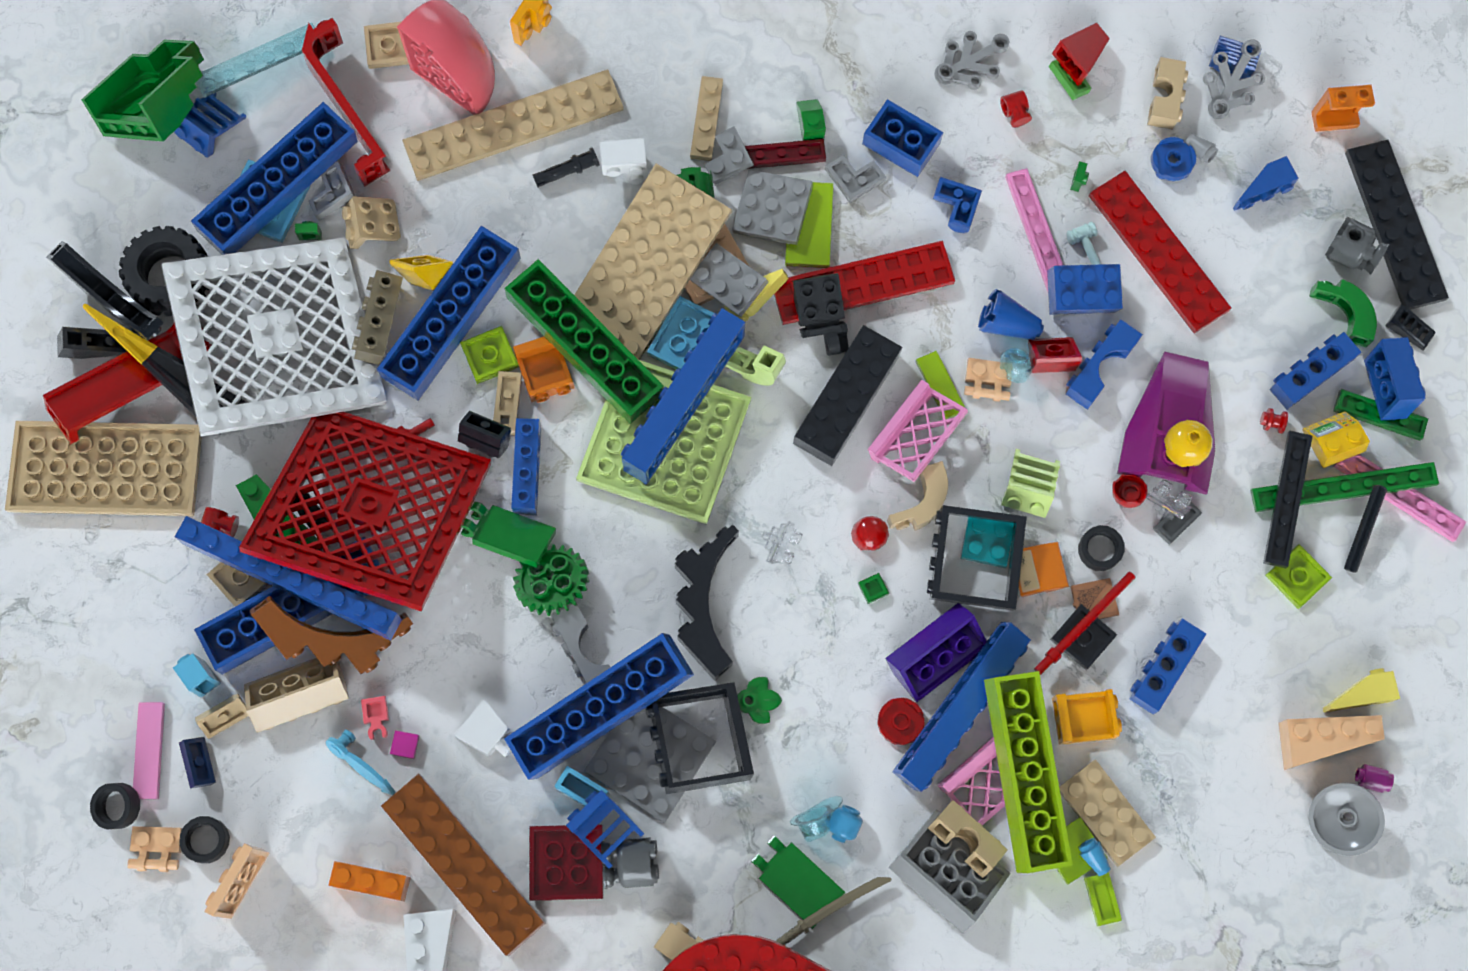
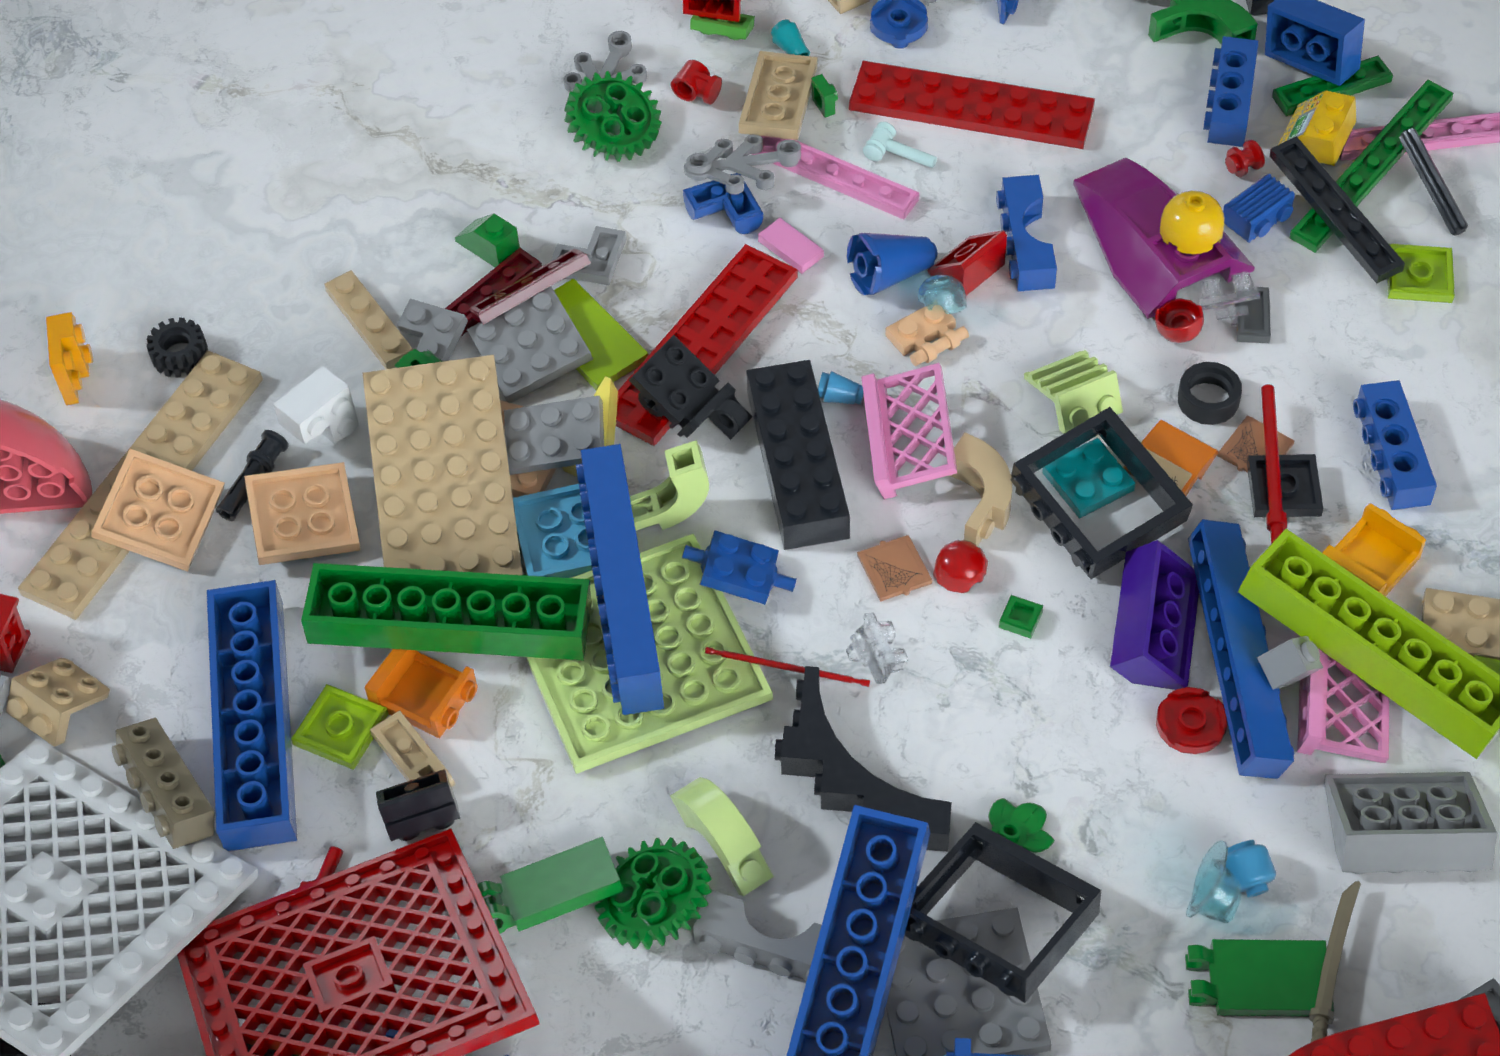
camera: 35 degrees left, 20 degrees down
yellow slope [390,255,453,291] -> none
blue brick [511,418,541,515] -> none
blue brick [862,99,944,177] -> none
lime tile [915,351,965,419] -> none
tan arch [928,800,1008,878] -> none
blue brick [1047,264,1123,315] -> none
none -> light nougat plate [91,449,225,572]
none -> black tyre [146,317,208,378]
none -> light nougat plate [244,462,360,565]
none -> tile [469,248,591,325]
none -> green gear [564,71,662,162]
none -> yellowish green arch [670,777,774,896]
none -> blue plate [682,530,797,605]
none -> light grey plant [684,134,801,194]
none -> red piece [705,647,870,687]
none -> tan plate [739,51,818,140]
none -> bright pink tile [758,218,824,274]
none -> teal cone [771,19,810,56]
none -> dark azure cone [818,371,863,405]
none -> nougat piece [857,535,932,602]
none -> blue brick [1223,174,1295,243]
none -> light grey brick [1257,636,1323,689]

